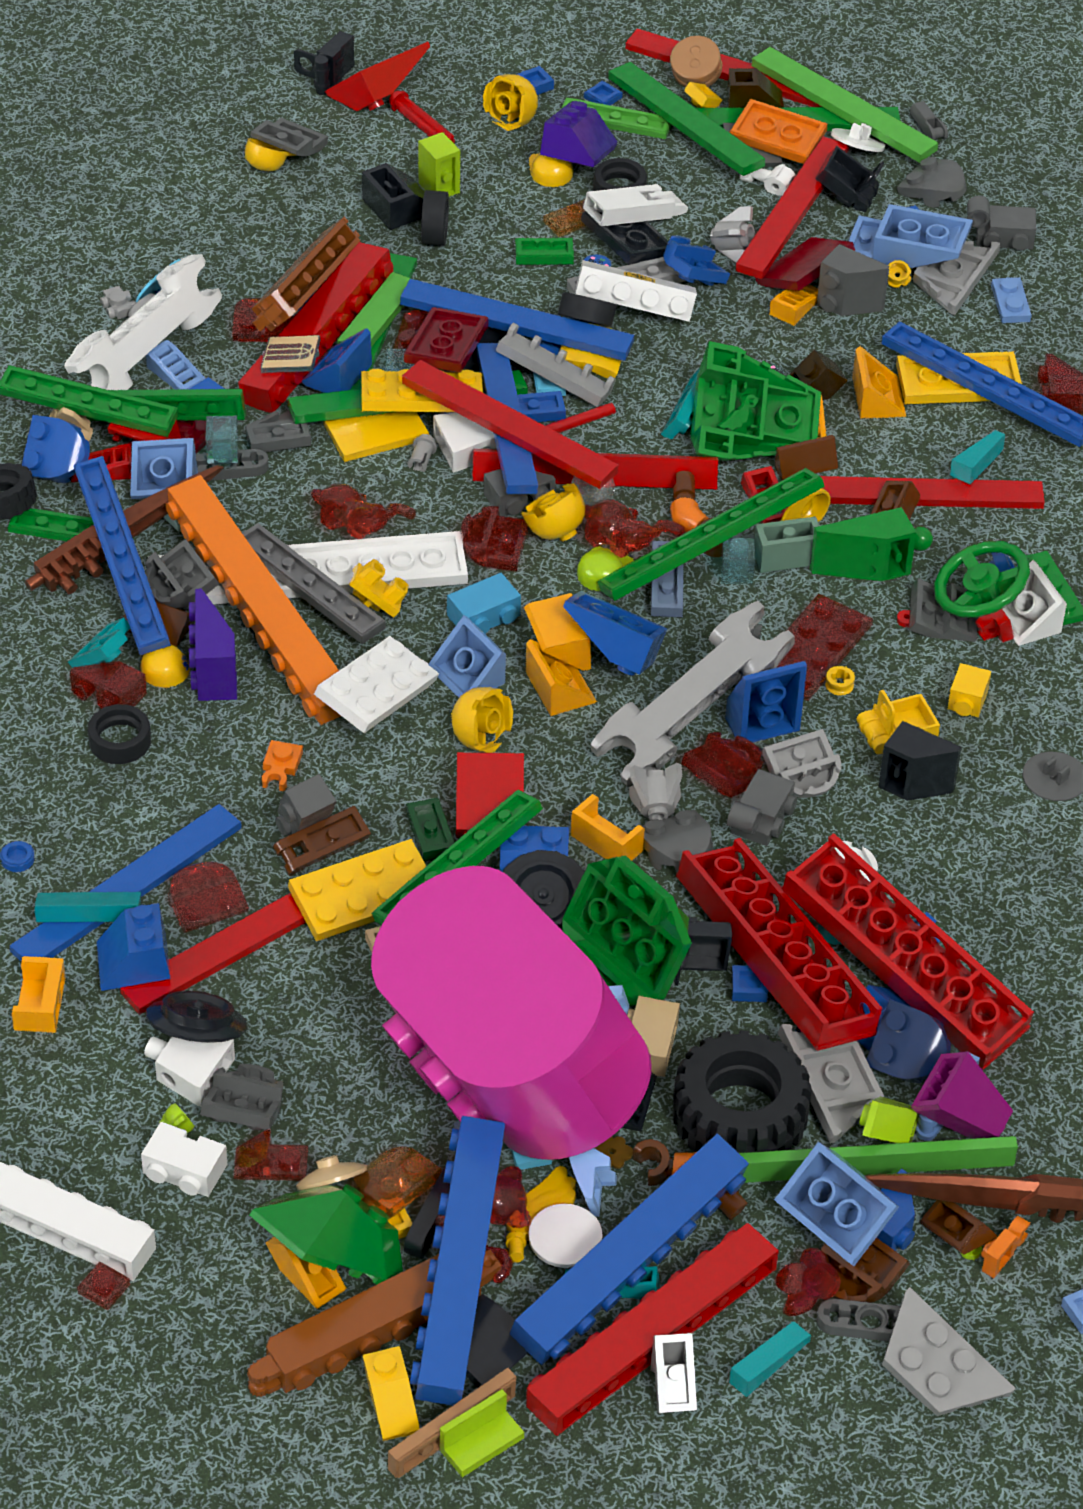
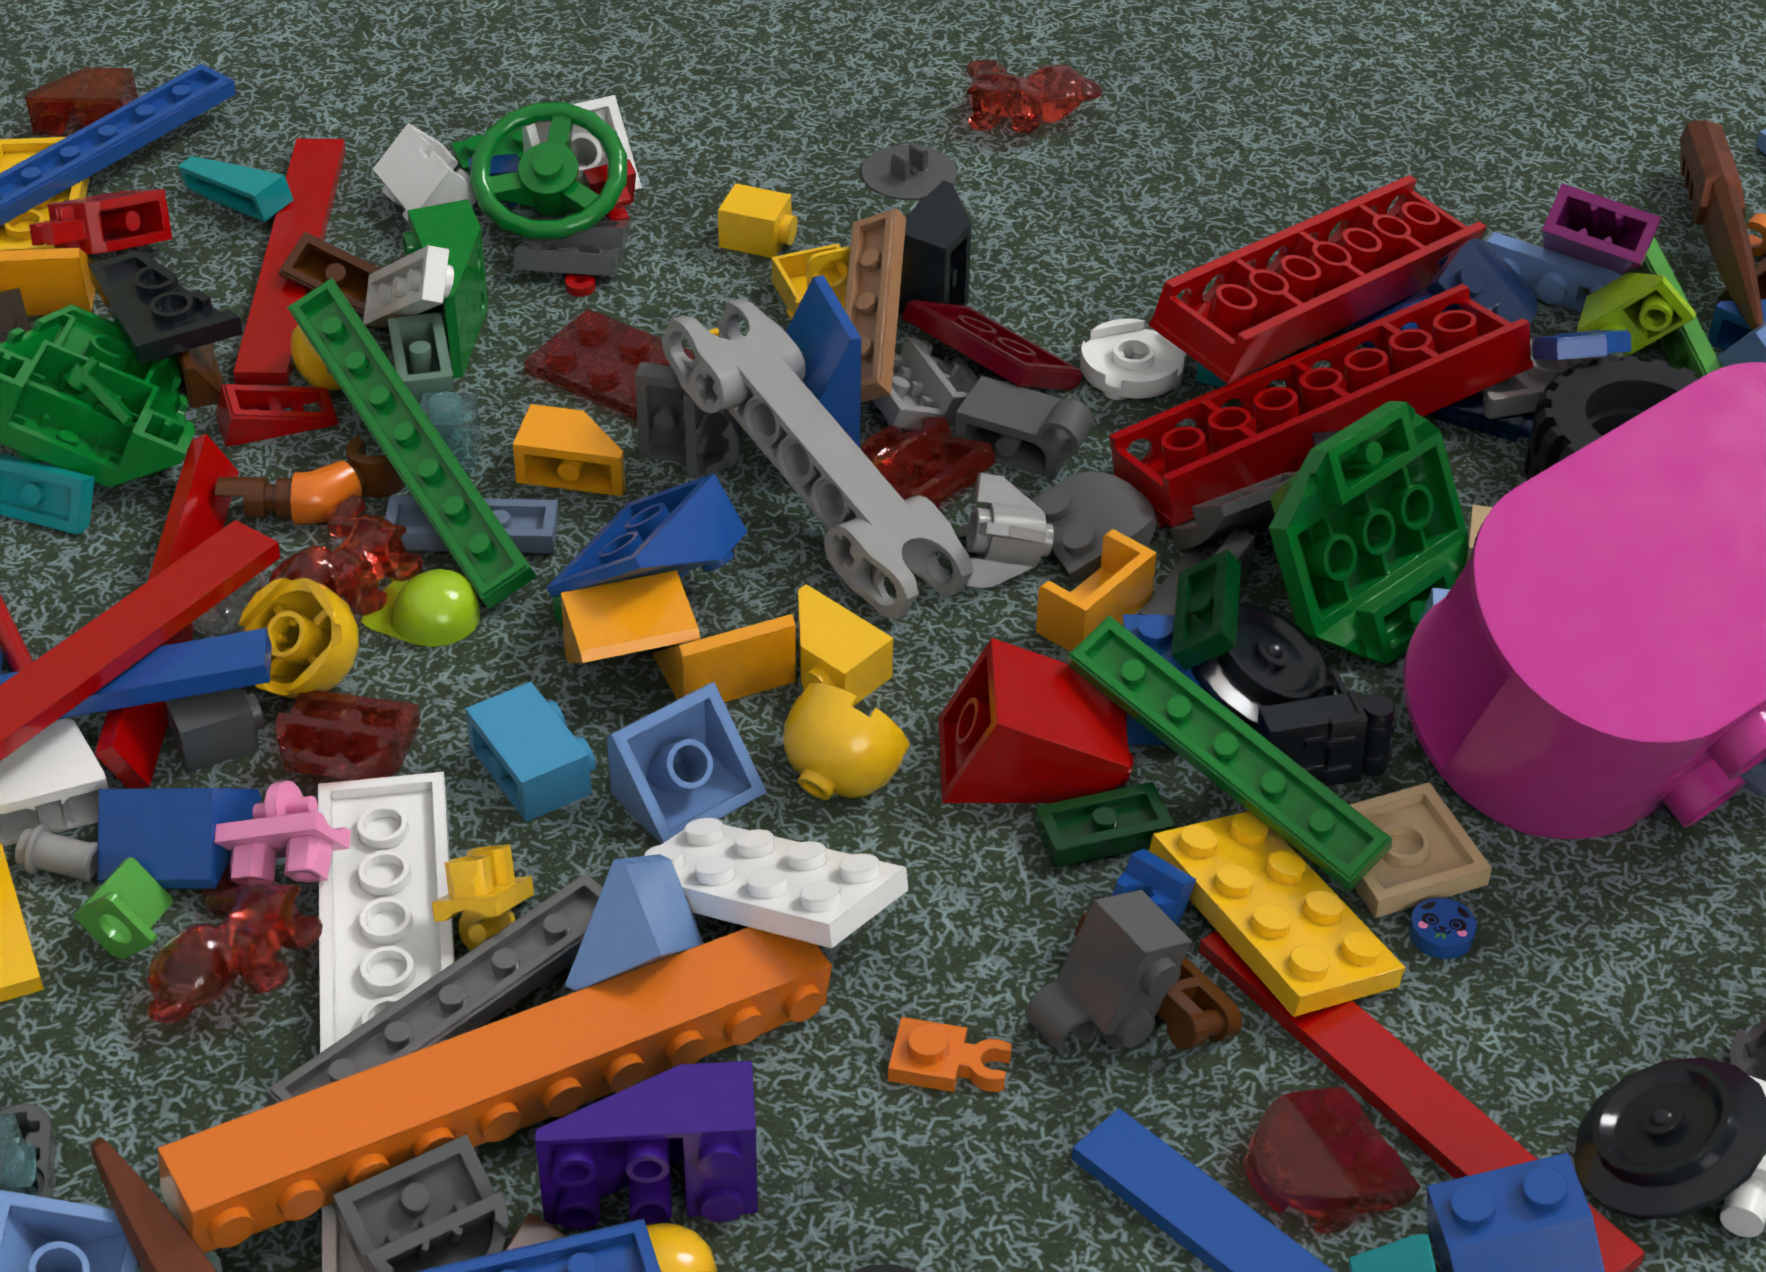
camera: 90 degrees left, 5 degrees down
none -> red hinge [29,189,172,254]
none -> bright green bracket [72,857,173,959]
none -> black wing [88,250,243,364]
none -> blue slope [97,788,262,889]
none -> bright pink hips [214,780,351,890]
none -> white plate [363,245,454,328]
none -> white brick [373,123,477,222]
none -> light orange slope [513,404,626,496]
none -> medium blue slope [565,854,704,991]
none -> yellow slope [798,584,893,707]
none -> medium nougat tile [844,208,906,403]
none -> dark red tile [901,300,1083,390]
none -> blue tile [1111,849,1196,927]
none -> dark grey slope [1170,472,1296,550]
none -> dark green plate [1171,549,1241,670]
none -> blue tile [1409,898,1477,959]
none -> blue tile [1532,330,1631,360]

